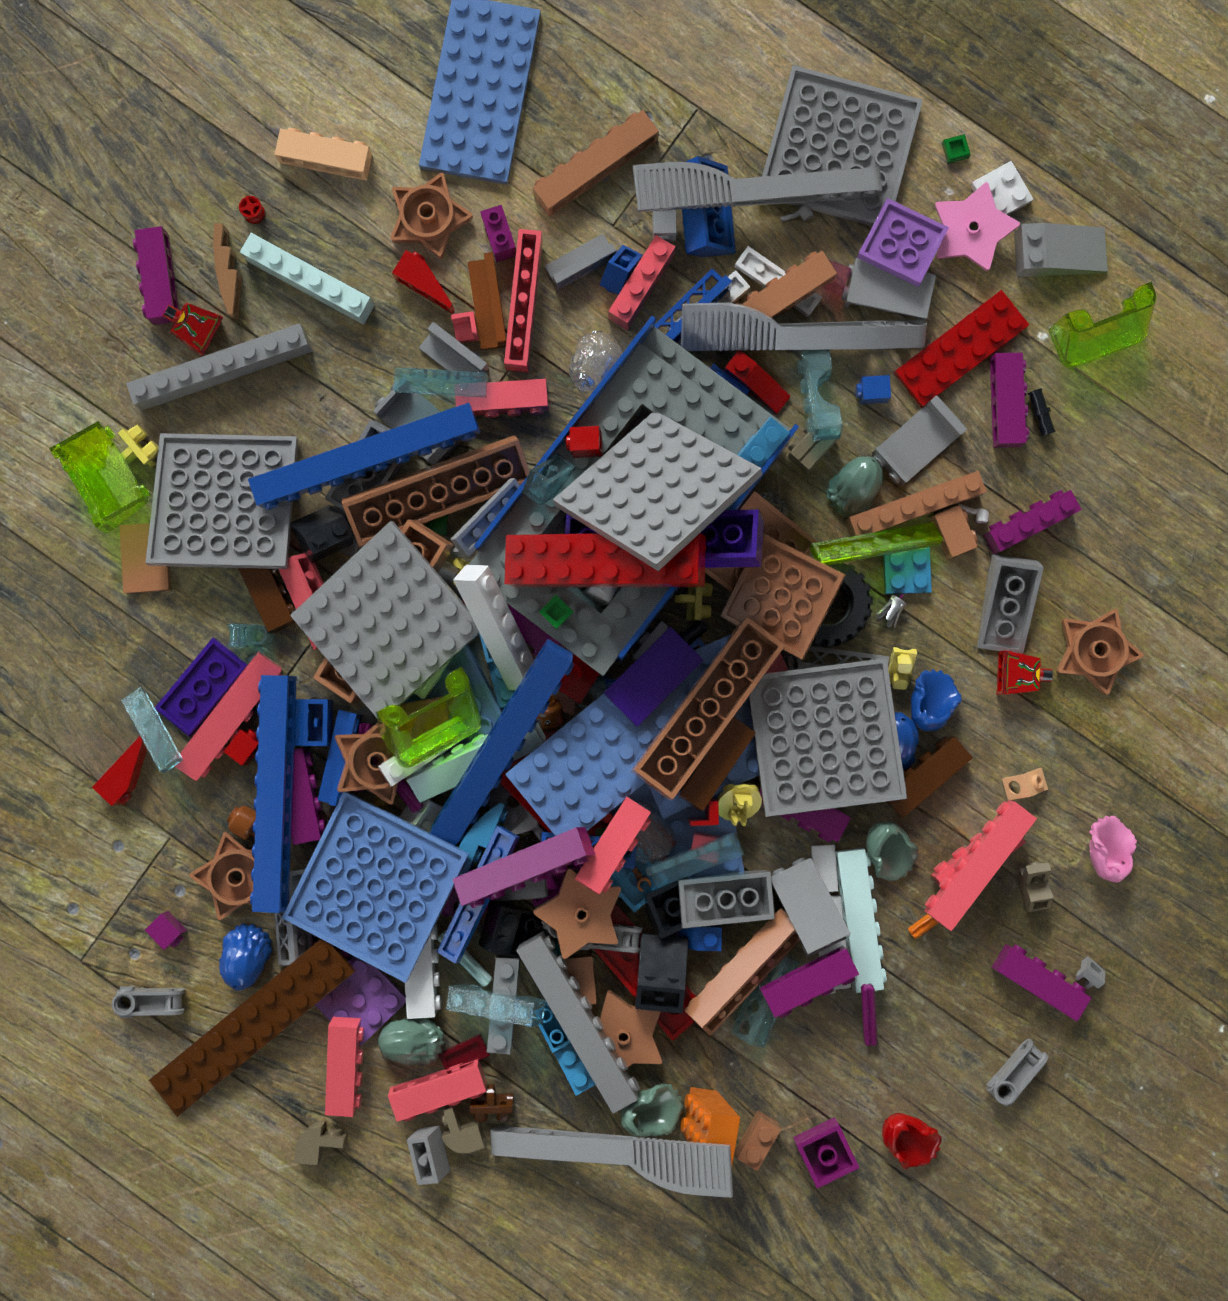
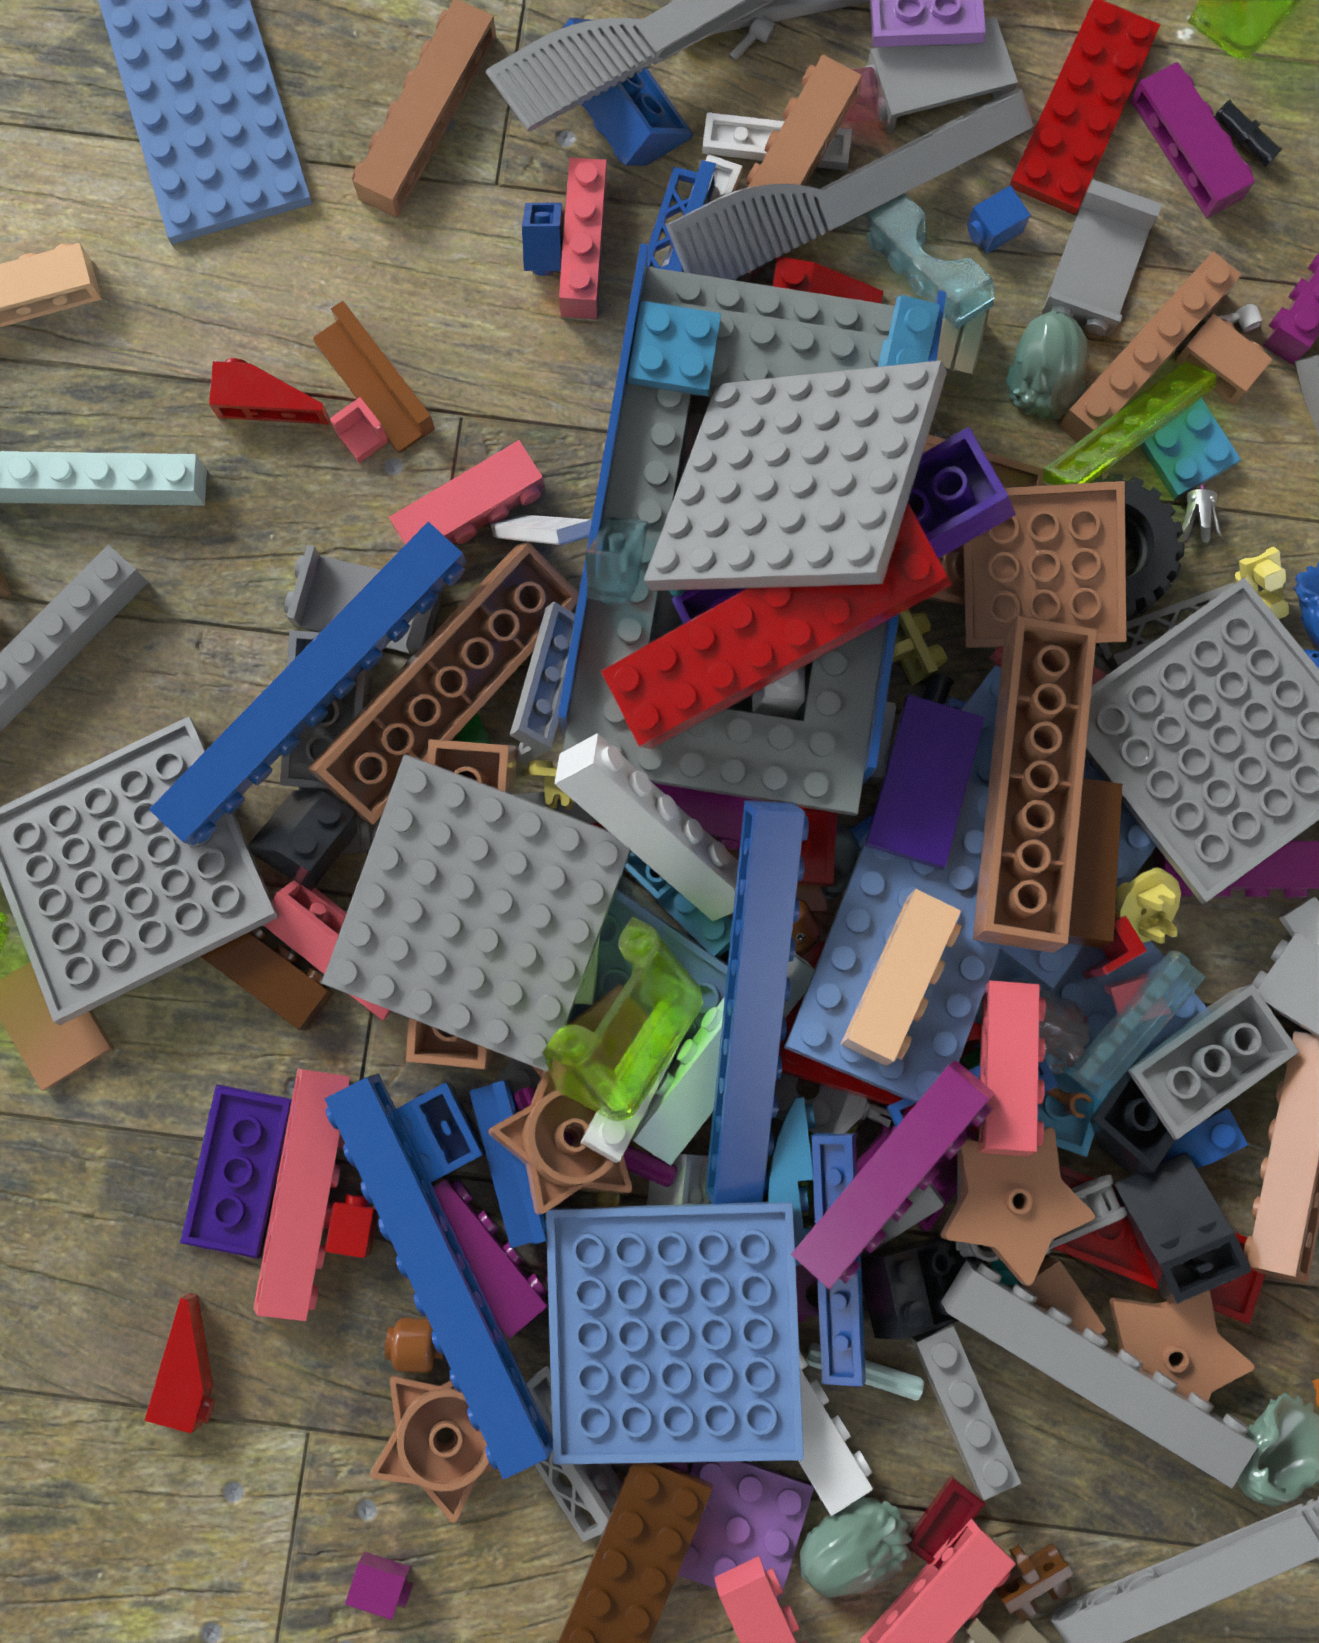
camera: 30 degrees left, 5 degrees down
clear light blue plate [121,687,183,773] -> none
blue piece [219,923,272,991] -> none
clear light blue piece [227,624,274,648] -> none
nougat plate [390,172,473,259] -> none
clear light blue fence [393,367,489,397] -> none
light grey panel [419,322,489,384] -> none
clear light blue arch [446,983,546,1027] -> none
magenta brick [480,204,516,263] -> none
coral brick [504,229,543,373] -> none
dark azure slope [531,1002,596,1096] -> none
green plate [539,595,574,629] -> none
light grey panel [545,234,616,290] -> none
red brick [566,426,603,458] -> none
clear piece [569,330,622,394] -> none
white brick [652,210,676,243] -> none
none -> white tile [491,515,592,545]
none -> dark azure plate [628,301,721,396]
none -> light nougat brick [841,889,961,1066]

